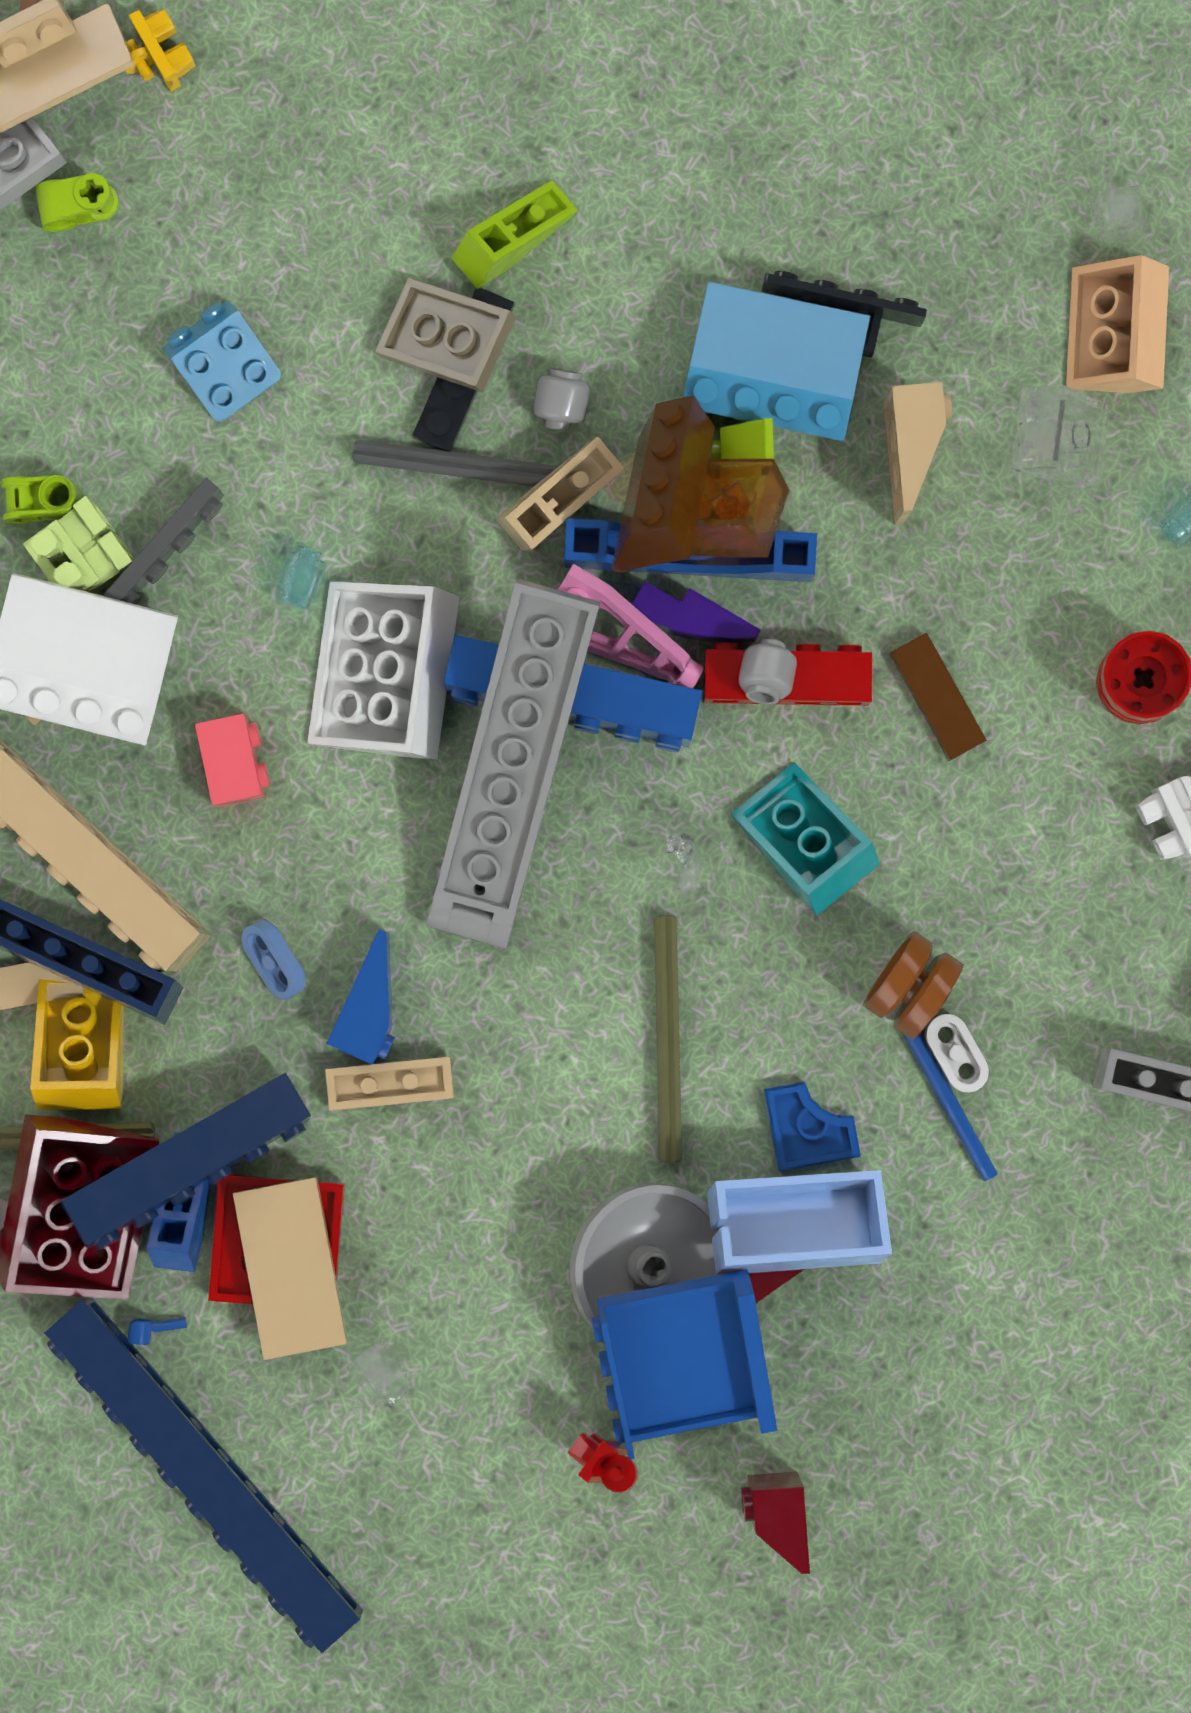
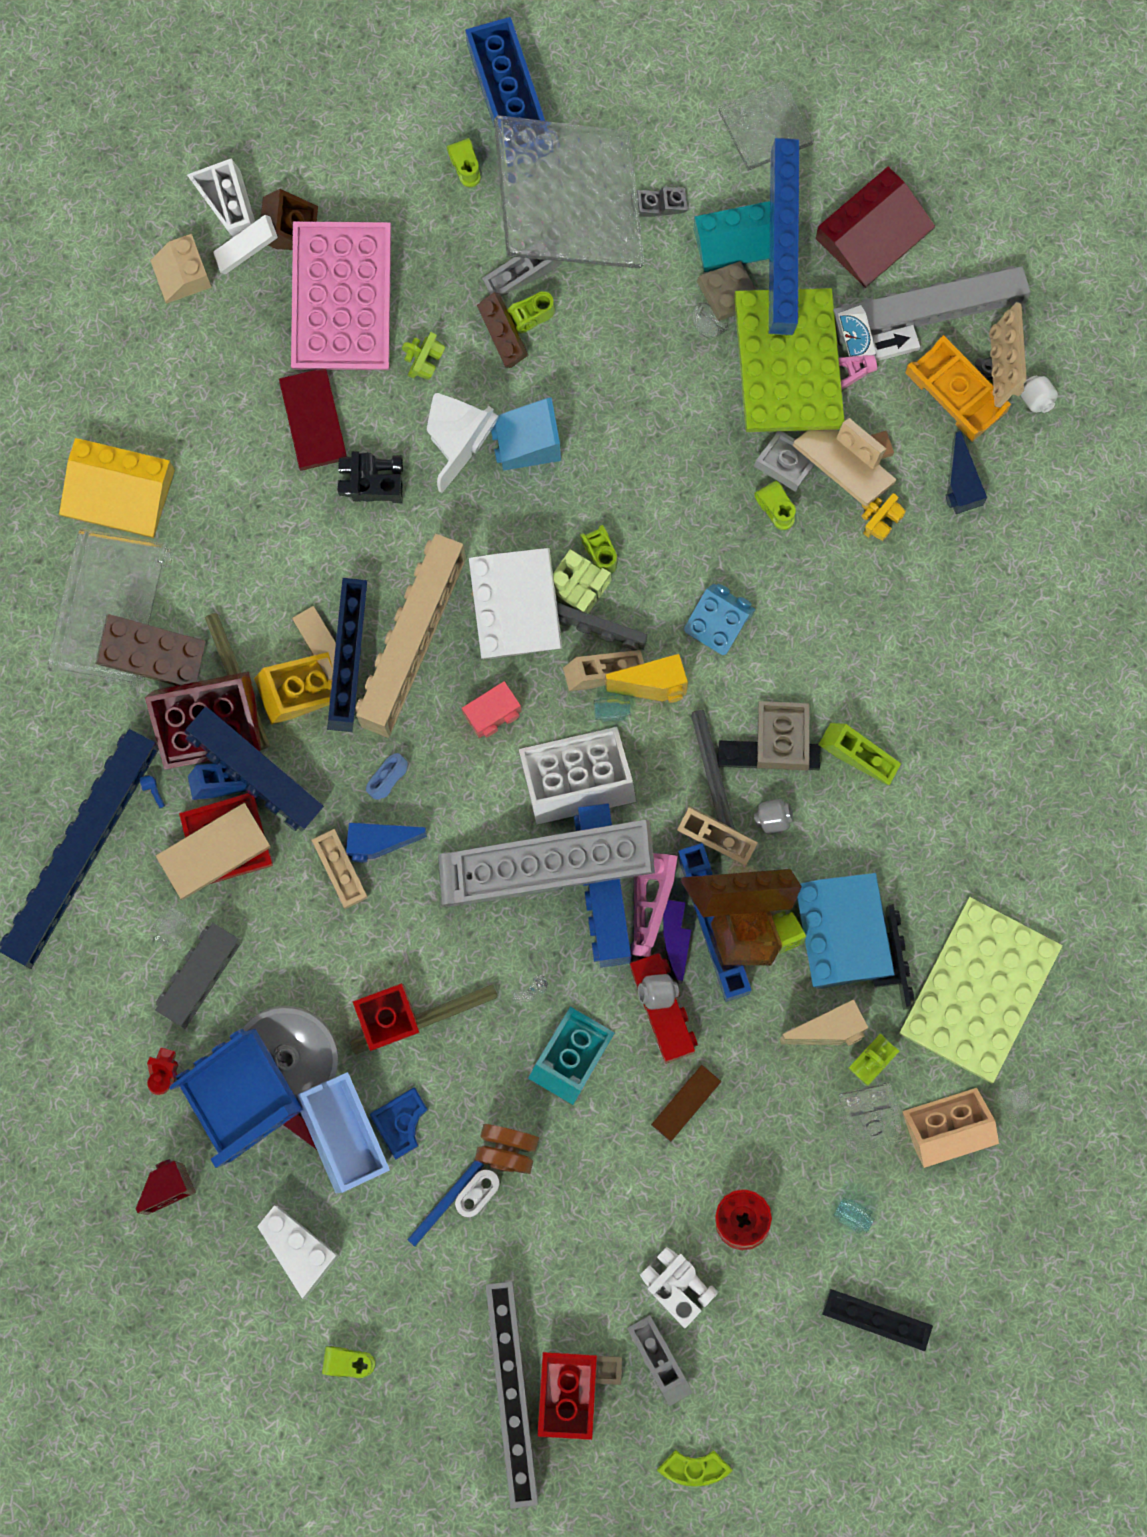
camera: 75 degrees right, 10 degrees down
none -> dark grey brick [155,923,242,1029]
none -> white wedge [257,1205,339,1299]
none -> lime piece [322,1346,376,1378]
none -> red slope [352,983,420,1051]
none -> tan slope [563,650,644,691]
none -> yellow slope [605,654,688,703]
none -> lime hips [848,1033,900,1086]
none -> yellowish green plate [899,897,1063,1084]

